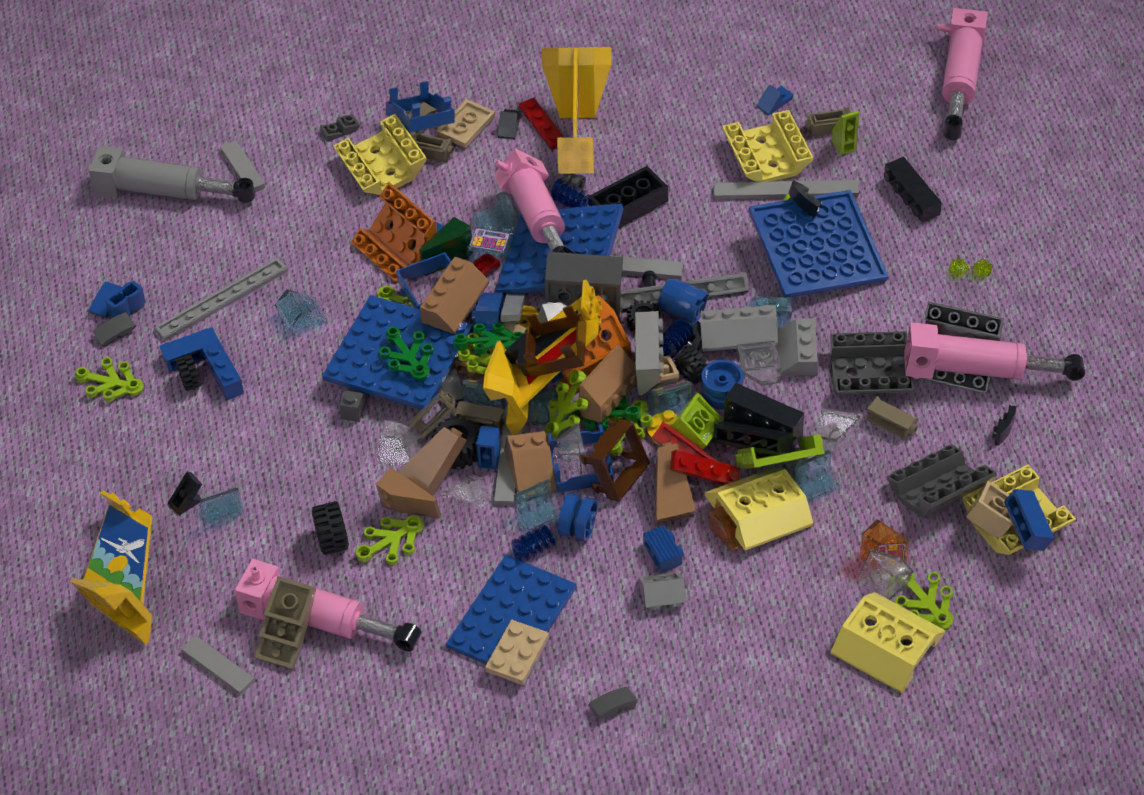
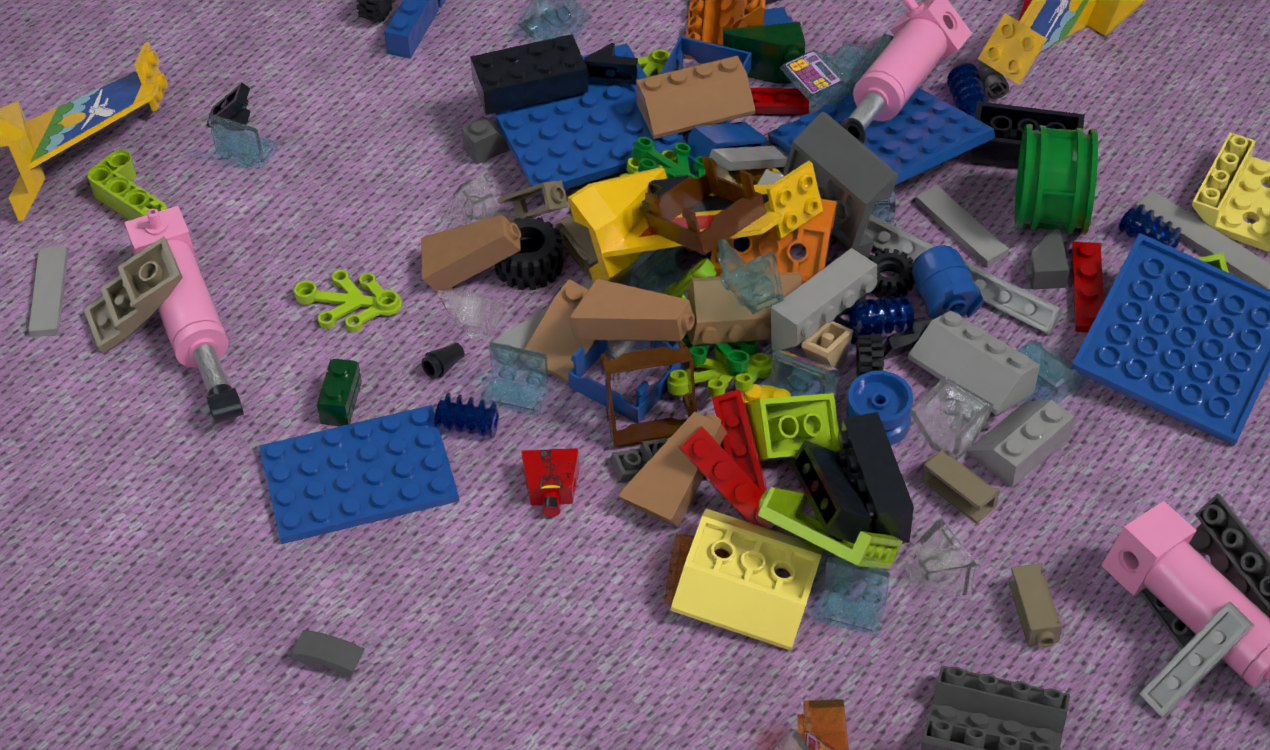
camera: 45 degrees right, 0 degrees up
black tyre [311,501,349,555] -> none
medium nougat slope [376,467,441,518] -> none
green plant [379,327,434,381] -> none
blue brick [476,426,501,470] -> none
tan plate [485,619,549,685] -> none
blue wheel [558,493,598,542] -> none
light grey slope [639,572,686,610] -> none
black pin [642,270,657,287] -> none
blue brick [643,525,684,573] -> none
black slope [788,180,822,218] -> none
dark grey slope [830,331,914,395] -> none
black slope [992,405,1017,446] -> none
none -> lime beam [87,150,167,220]
none -> dark green brick [316,359,362,426]
none -> black cone [421,342,465,378]
none -> black brick [470,34,588,115]
none -> red torso [521,448,580,517]
none -> medium nougat slope [570,279,695,341]
none -> black slope [584,43,639,85]
none -> dark grey slope [610,438,669,482]
none -> clear light blue bracket [717,238,784,315]
none -> dark tan window [922,448,1000,524]
none -> green wheel [1014,124,1098,235]
none -> dark grey slope [1024,229,1069,290]
none -> red plate [1072,241,1104,333]
none -> clear blue piece [1118,204,1182,249]
none -> light grey tile [1139,602,1255,718]

